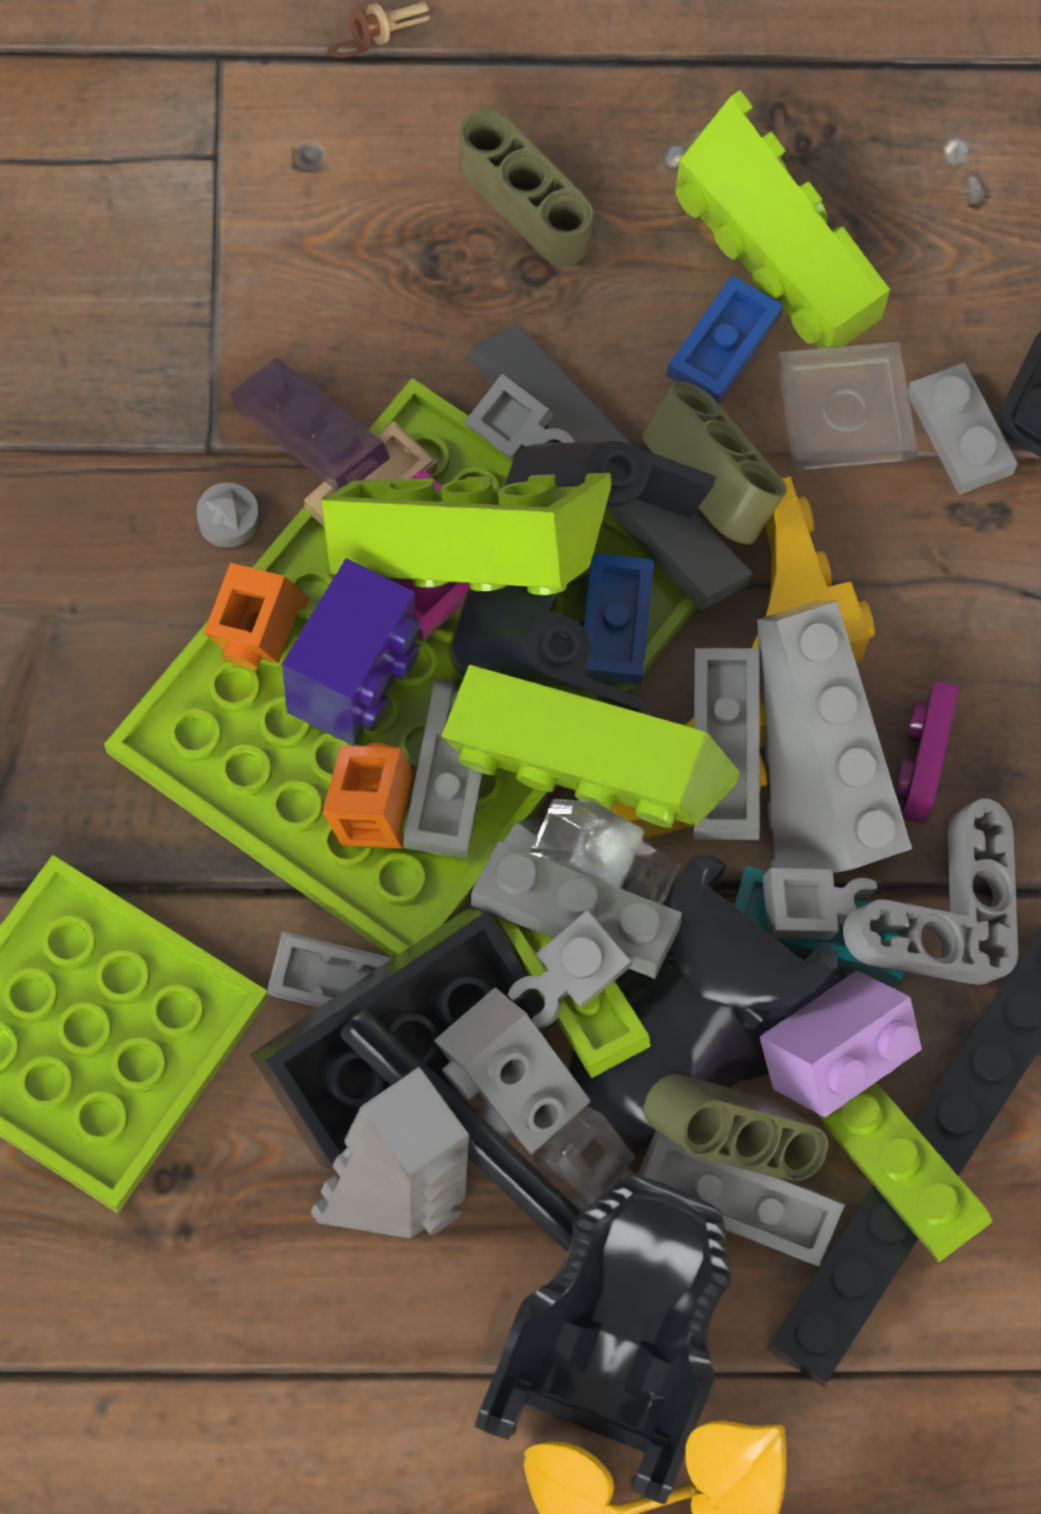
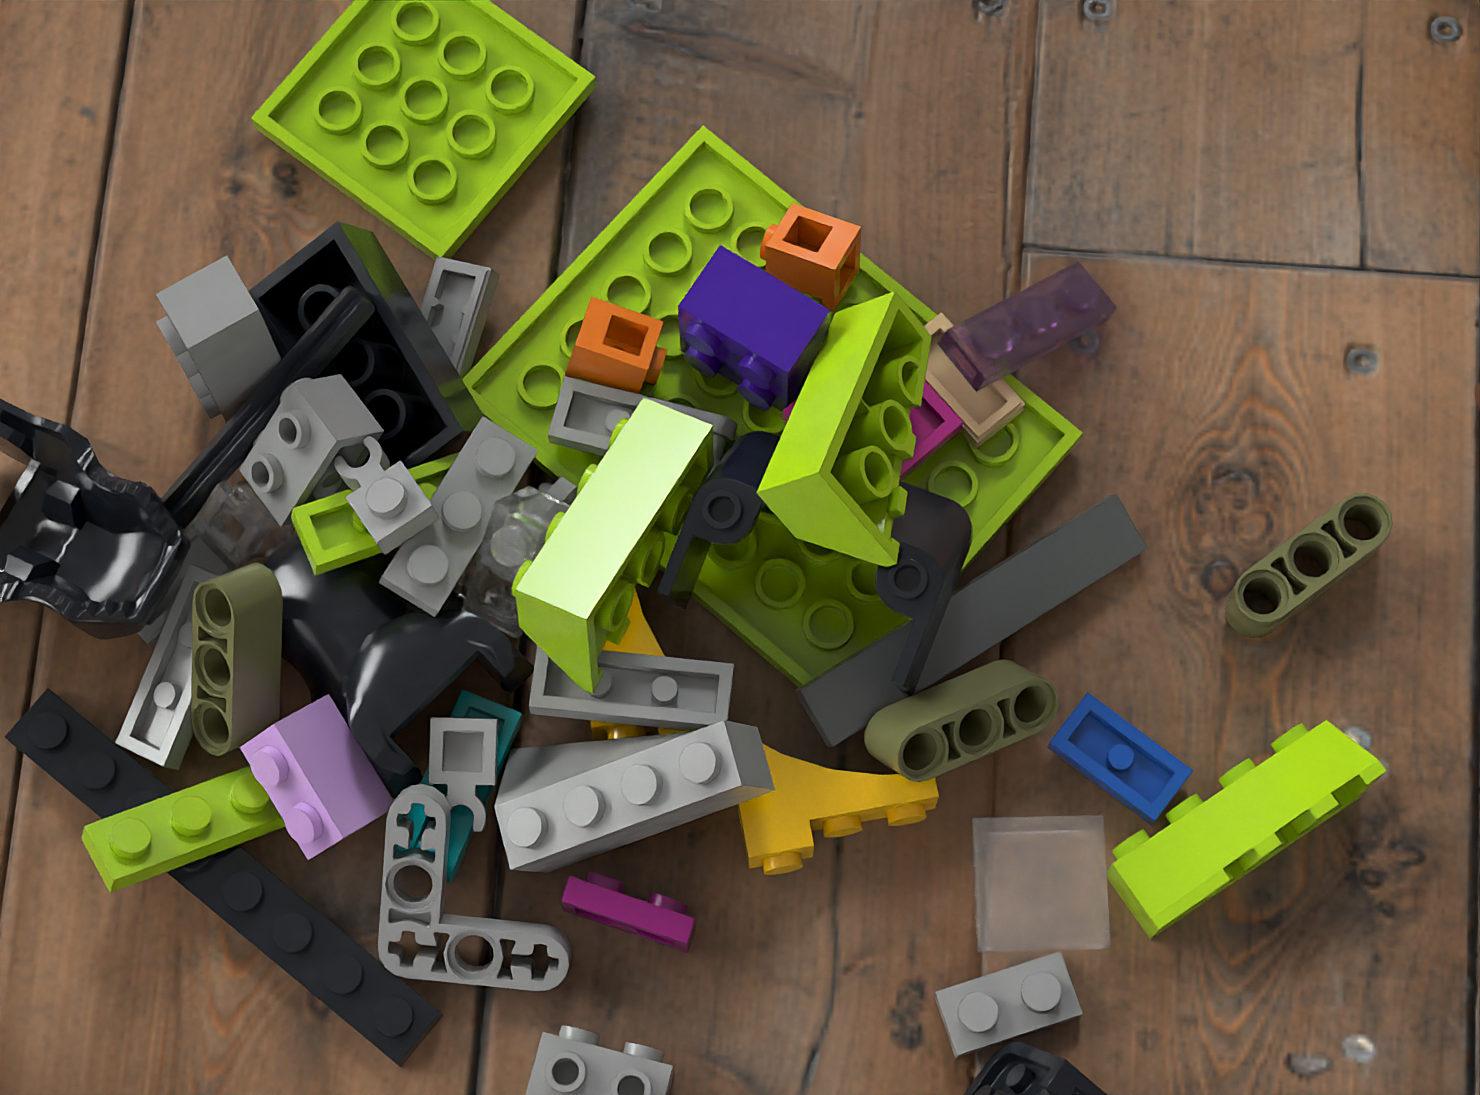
camera: 100 degrees right, 5 degrees up
light grey tile [196,483,259,548] -> none
light grey plate [464,374,576,461] -> none
blue plate [583,553,654,685] -> none

